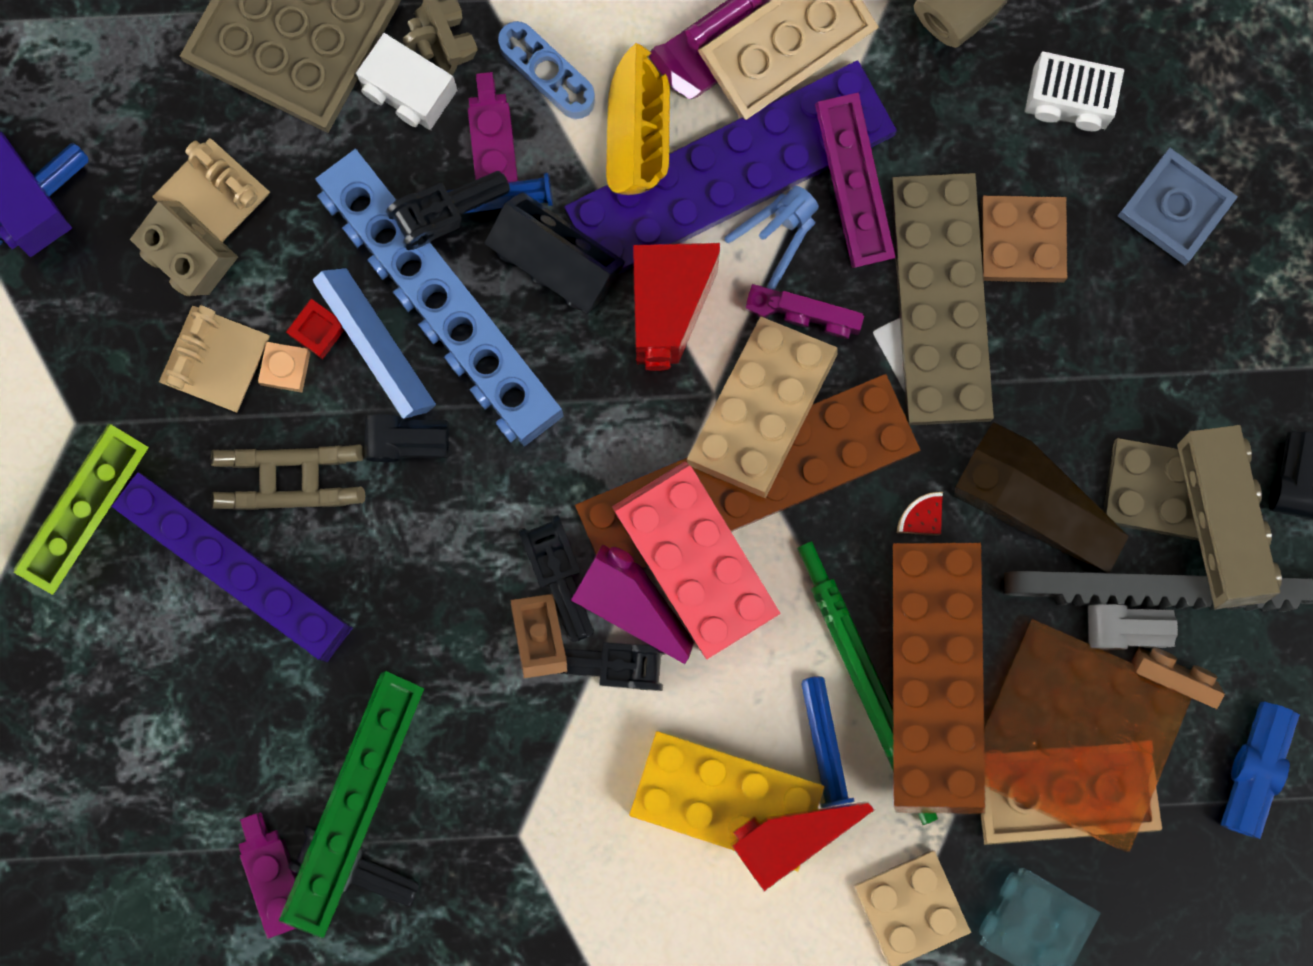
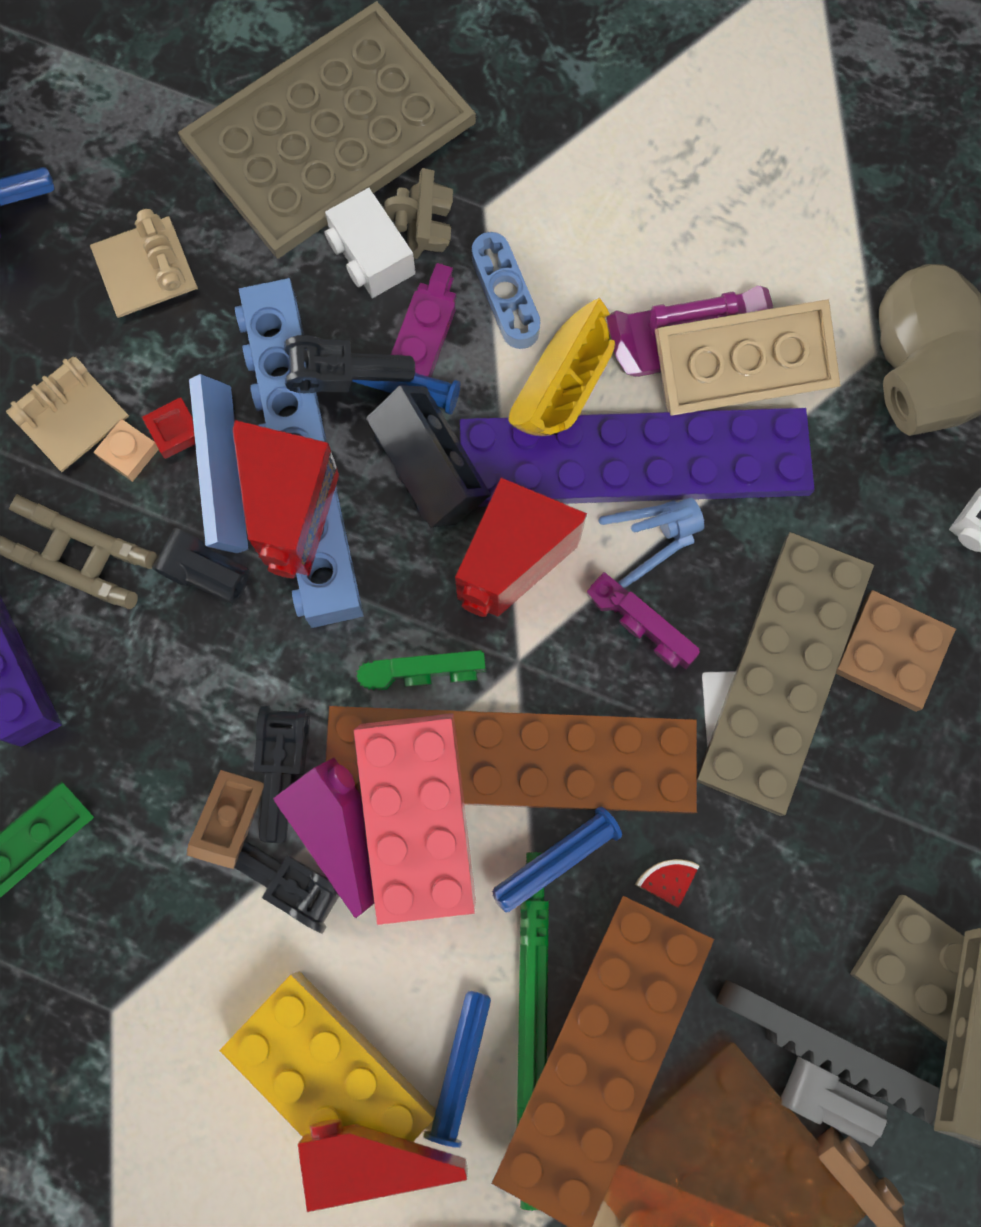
camera: 25 degrees right, 5 degrees down
dark tan brick [130,201,238,296] -> none
tan plate [687,316,837,498] -> none
magenta plate [815,92,896,268] -> none
dark brown wedge [954,422,1129,573] -> none
none -> red slope [232,420,339,578]
none -> green hinge [356,650,486,691]
none -> blue axle [492,806,622,912]

